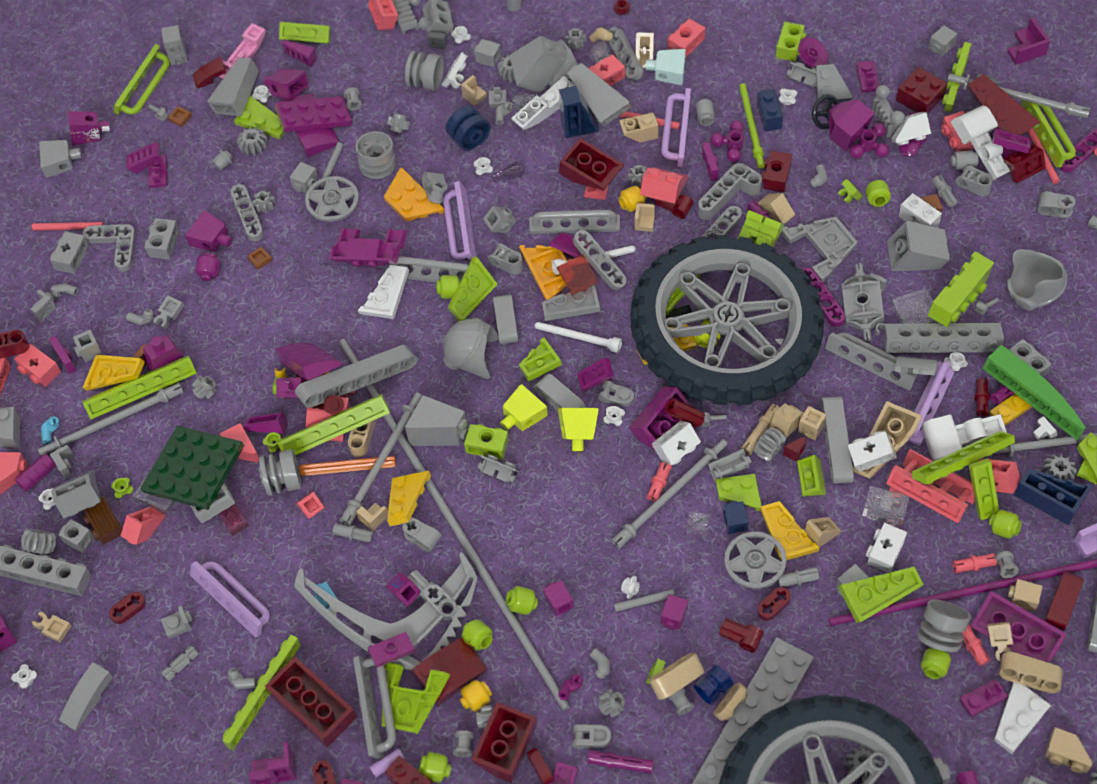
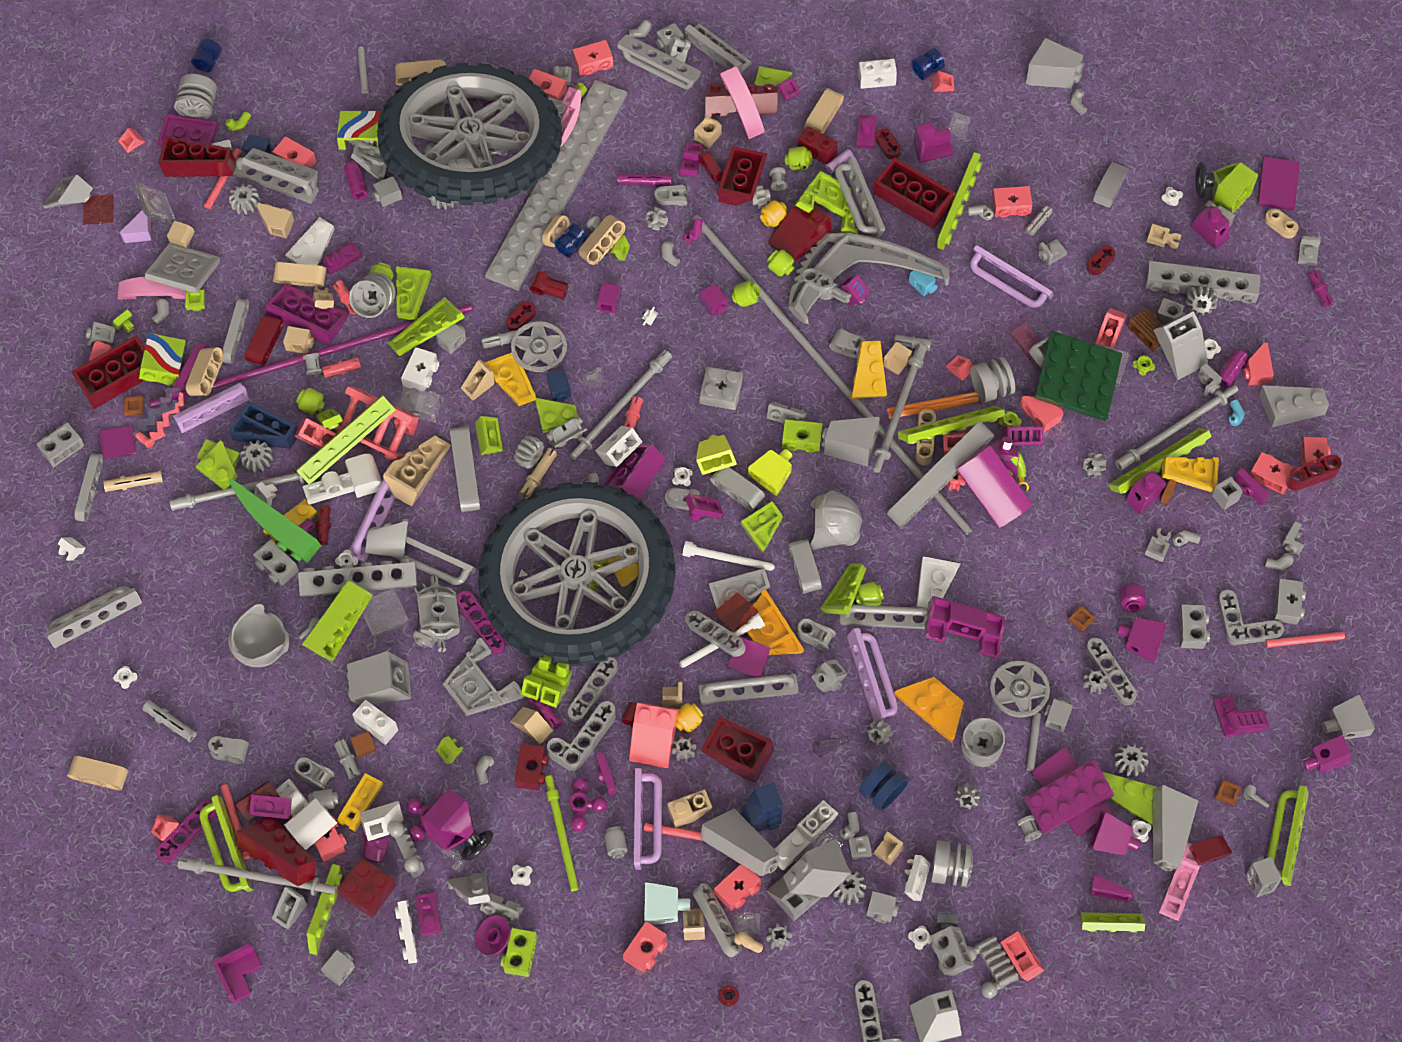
camera: 170 degrees right, 5 degrees up
light grey hose [212,150,233,171] -> none
dark red tile [323,395,344,415] -> none
magenta plate [368,632,415,668] -> none
light grey piece [422,172,448,204] -> none
white plate [474,157,493,175] -> none
light grey bar [614,589,675,612] -> none
dark red axle [665,397,705,428] -> none
dark blue brick [757,89,783,132] -> none
tan arch [769,403,804,438] -> none
dark red slope [783,437,807,461] -> none
tan brick [798,406,826,441] -> none
white brick [848,431,897,472] -> none
lime head [865,180,891,207] -> none
none -> yellow plate [337,773,383,831]
none -> white wing [395,900,418,964]
none -> lime wing [396,266,432,321]
none -> light grey brick [699,367,743,410]
none -> light grey gear [867,719,893,745]
none -> coral brick [992,186,1032,217]

